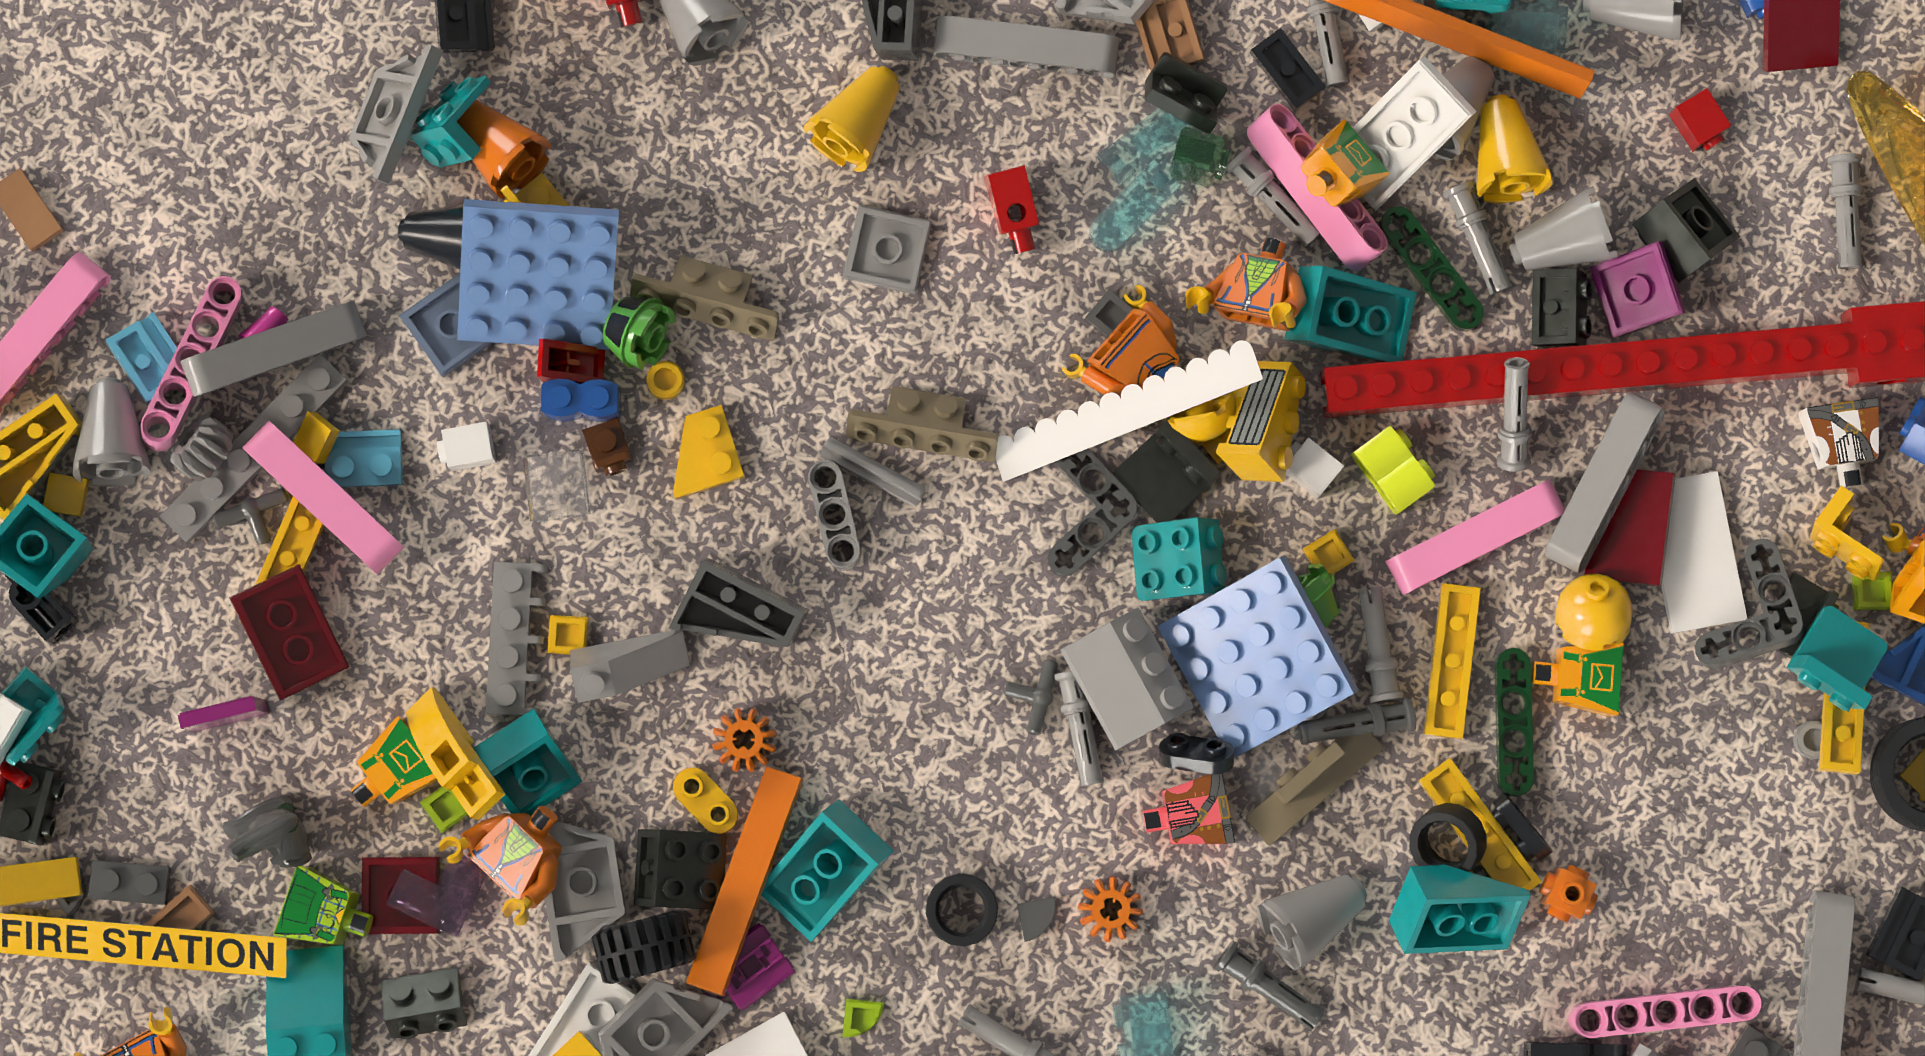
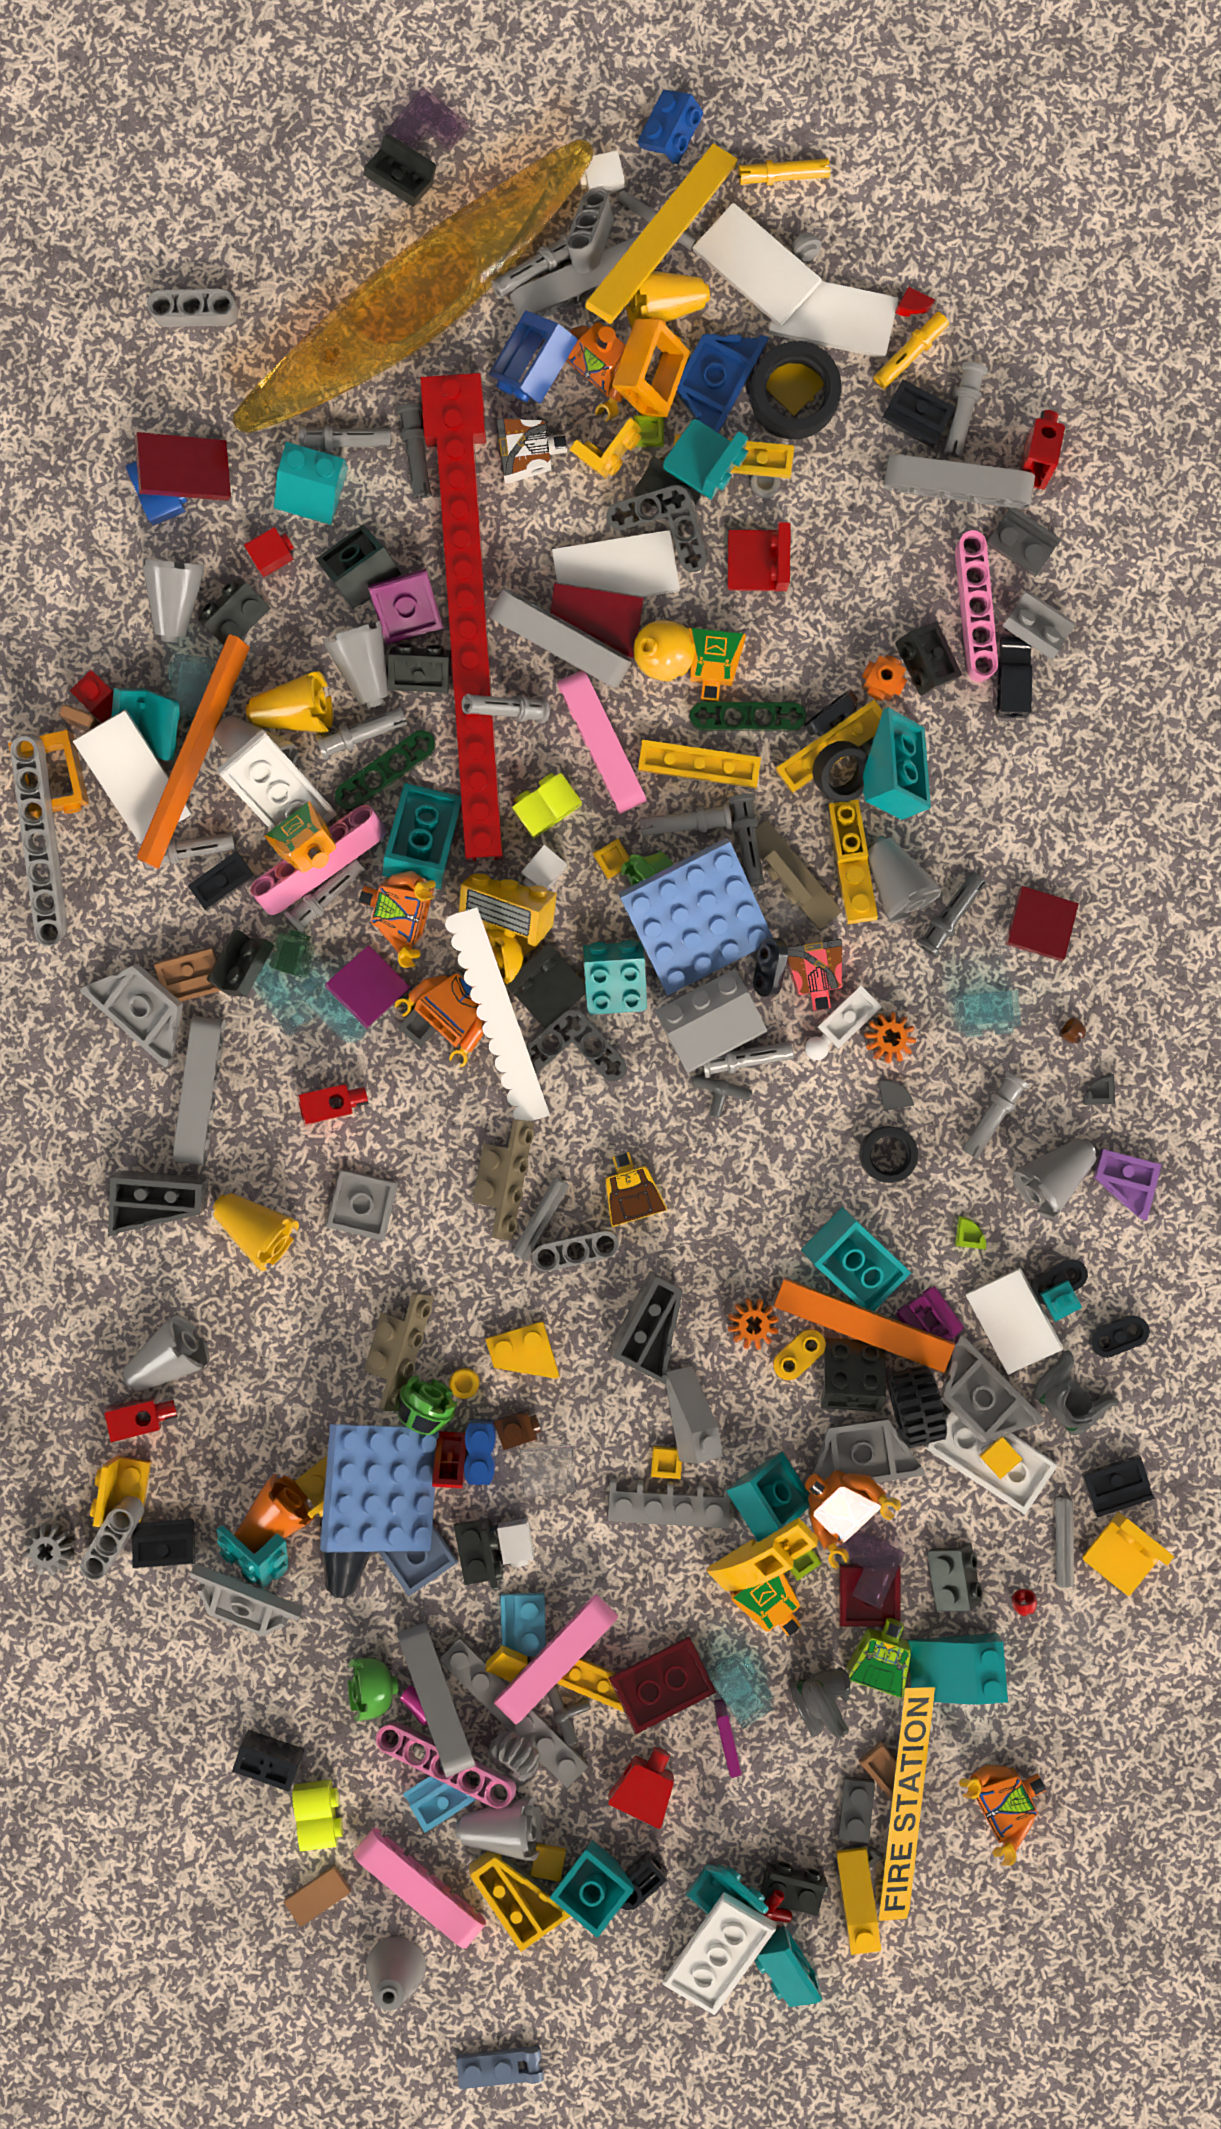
camera: 85 degrees left, 5 degrees up
none -> pearl dark grey bracket [198,578,271,646]
none -> black hinge [232,1729,305,1792]
none -> teal slope [274,442,348,525]
none -> neon yellow brick [292,1779,343,1852]
none -> magenta tile [325,945,411,1029]
none -> bright green cylinder [348,1658,398,1721]
none -> dark grey pin [396,403,432,499]
none -> pearl dark grey bracket [454,1517,505,1590]
none -> torso [606,1152,667,1227]
none -> red torso [608,1747,674,1829]
none -> clear light blue brick [708,1651,774,1729]
none -> red bracket [727,522,791,592]
none -> white plate [805,985,882,1060]
none -> yellow slope [828,799,878,924]
none -> pearl dark grey bracket [895,621,962,696]

